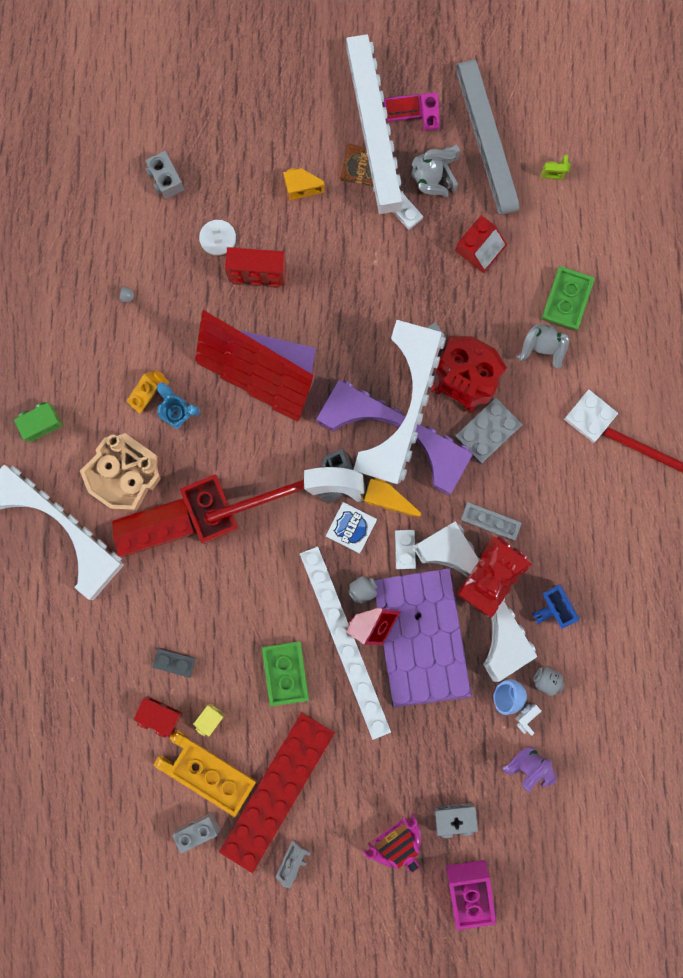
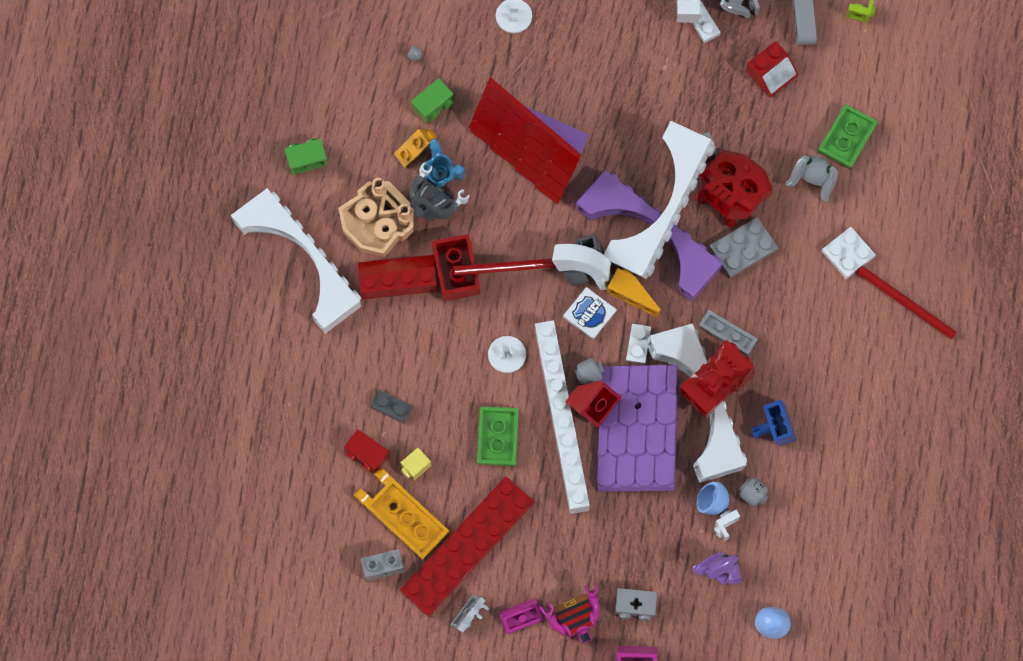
camera: 15 degrees right, 10 degrees down
red brick [225,247,286,288] -> none
none -> dark grey torso [409,162,469,221]
none -> bright green brick [411,78,454,124]
none -> white piece [488,336,526,373]
none -> dark pink slope [499,598,544,634]
none -> light blue hat [755,607,791,639]

